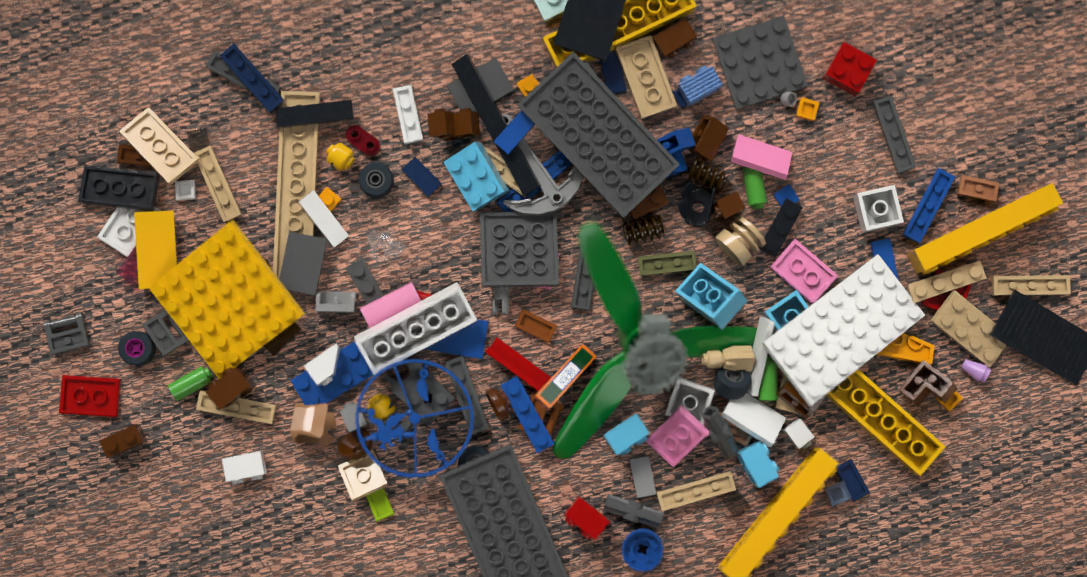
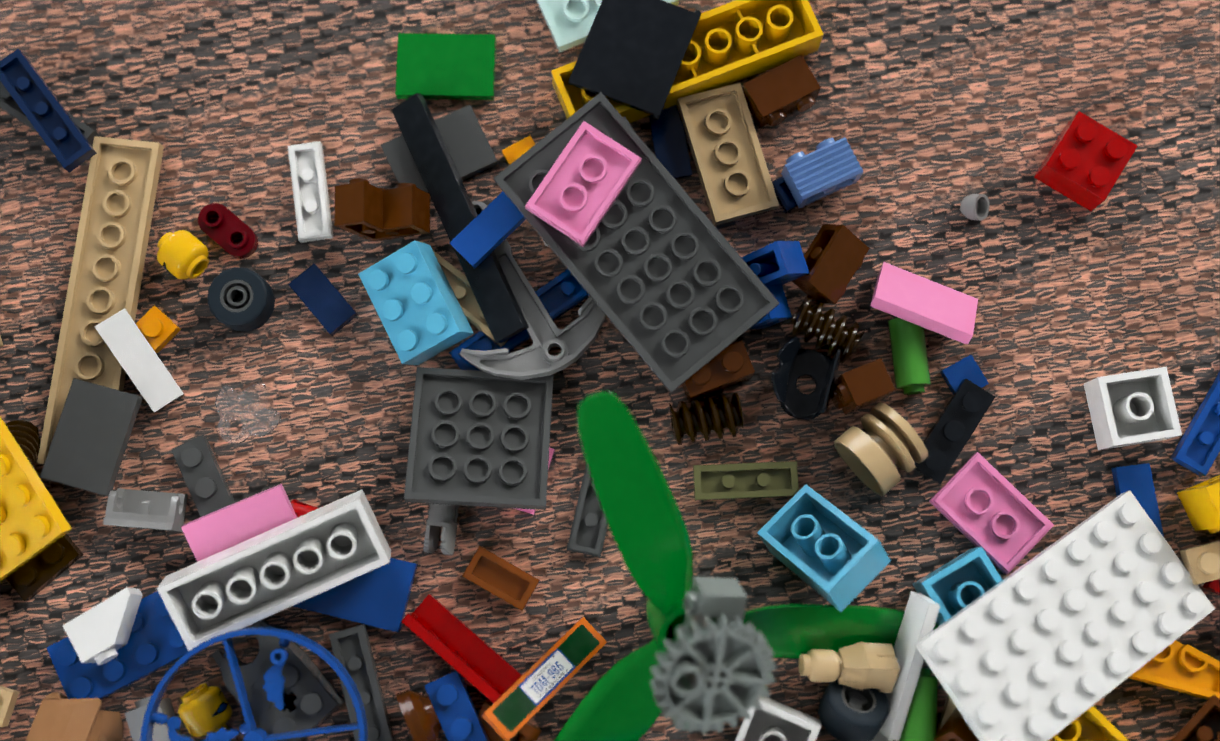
camera: 10 degrees right, 5 degrees down
black tile [275,100,354,128] -> none
dark grey plate [712,15,808,110] -> none
light orange plate [795,97,820,122] -> none
dark grey plate [872,95,916,174] -> none
none -> green tile [395,33,496,100]
none -> bright pink tile [525,121,642,247]

